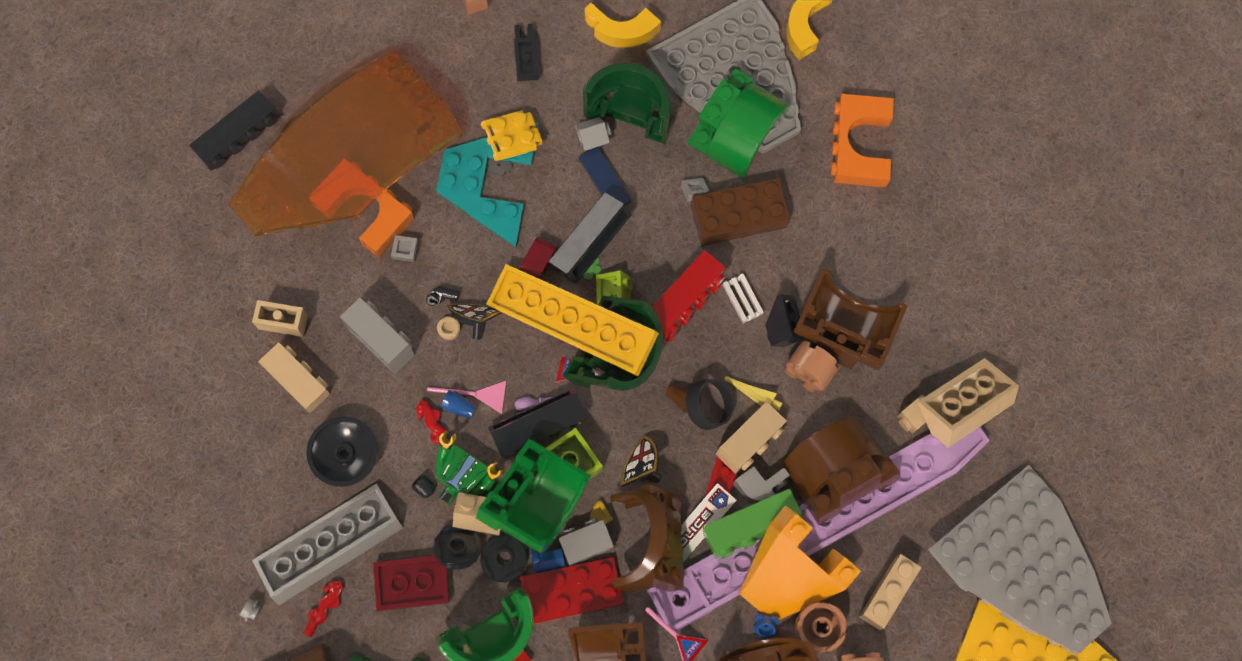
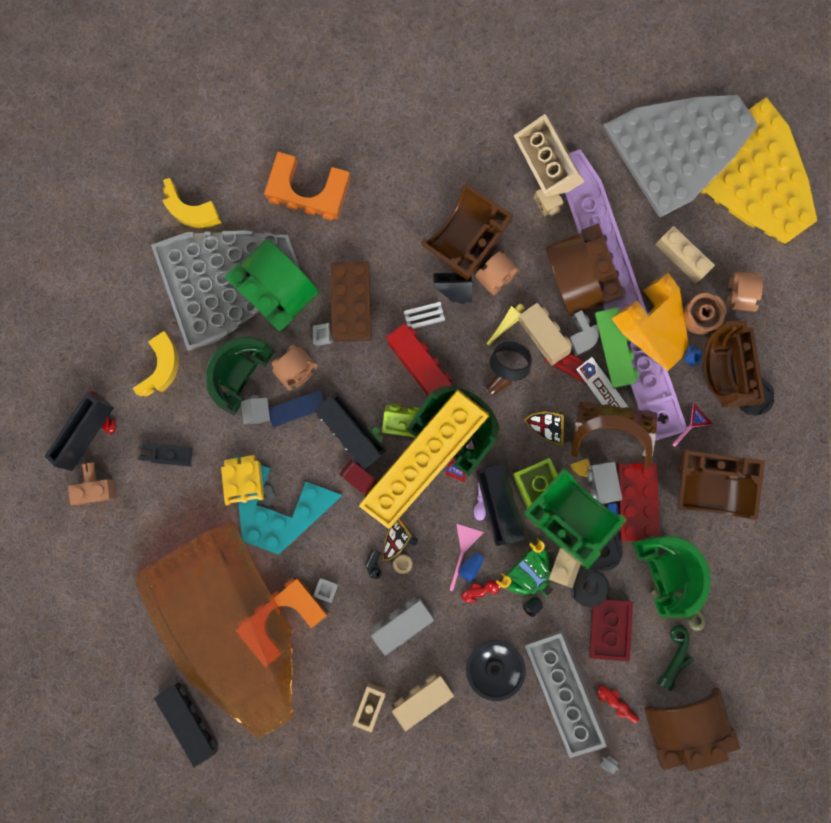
camera: 75 degrees left, 10 degrees up
none -> nougat brick [272,345,317,390]

